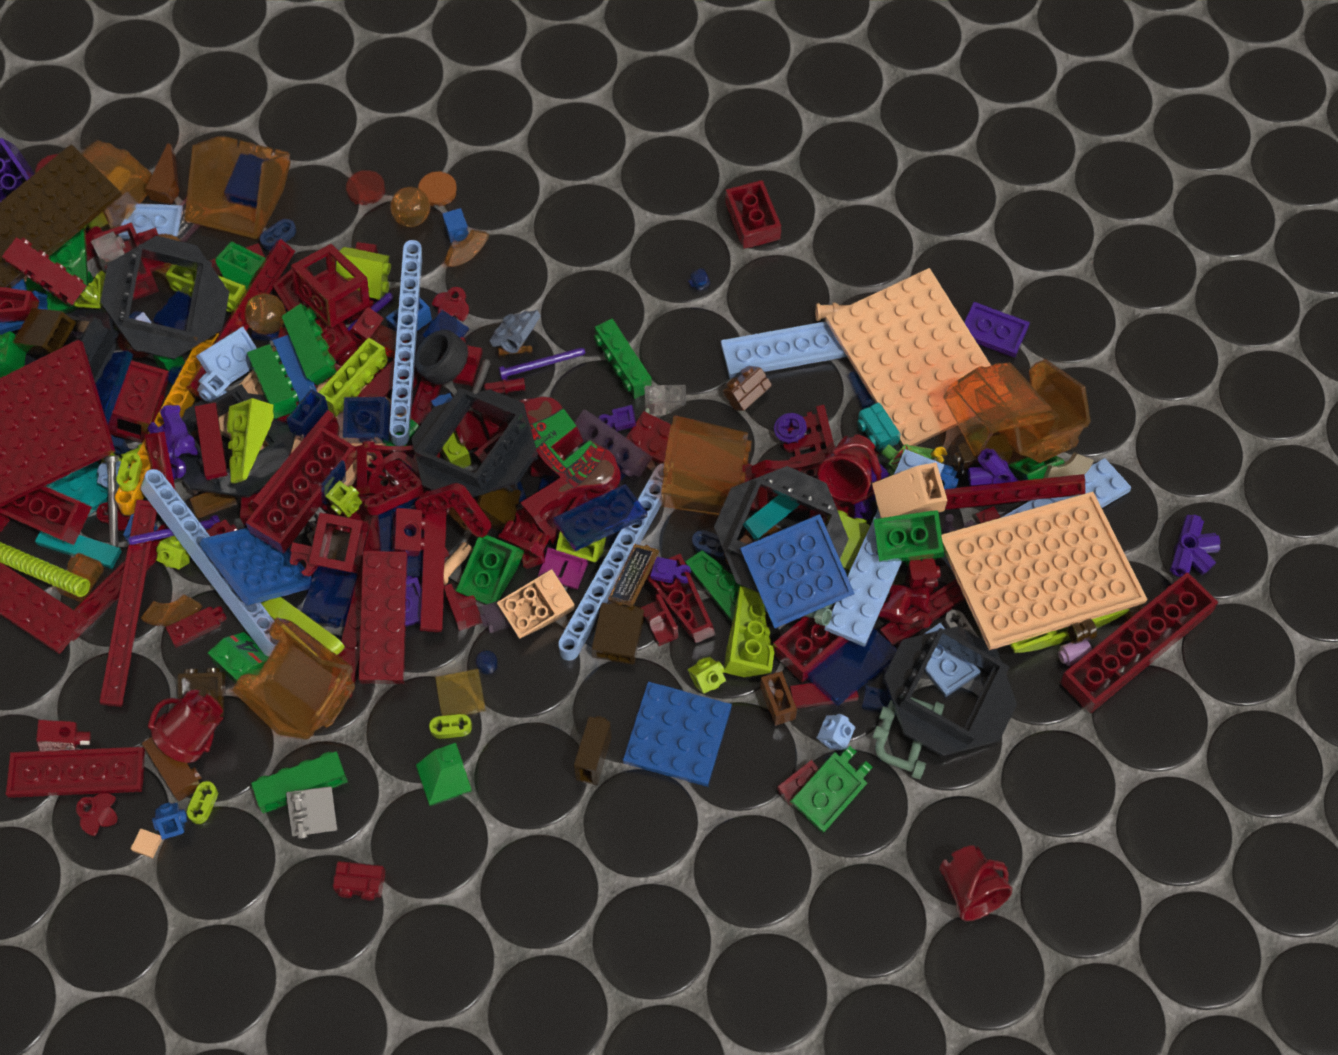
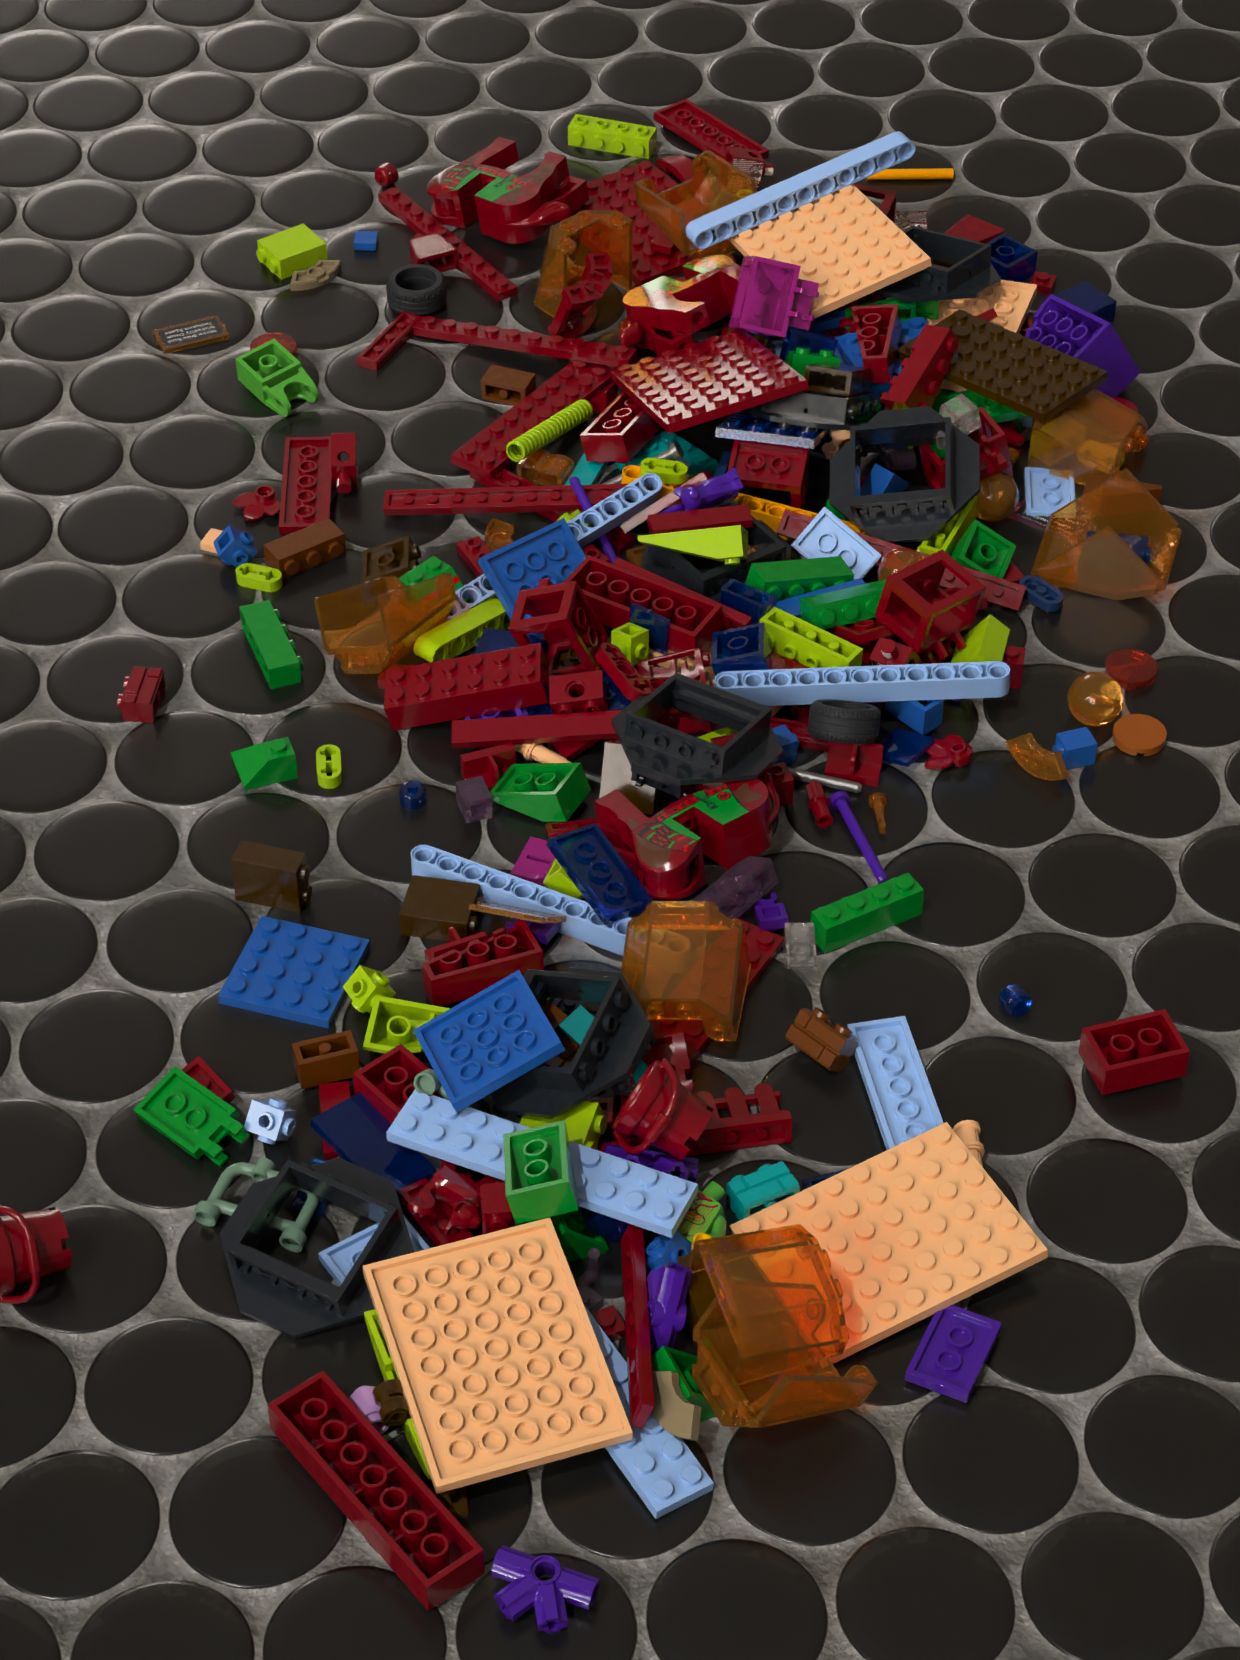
camera: 90 degrees right, 20 degrees down
dark red piece [148,690,223,763] -> none
light blue brick [197,369,231,402] -> none
light grey hinge [286,786,337,838] -> none
dark red beam [415,483,491,537] -> none
clear yellow tile [436,669,486,716] -> none
sand blue plate [490,310,541,353] -> none
light nougat slope [497,569,575,639] -> none
dark red hinge [498,520,550,557] -> none
dark purple plate [651,557,691,583] -> none
dark purple gear [774,413,807,444] -> none
light nougat slope [872,462,947,518] -> none

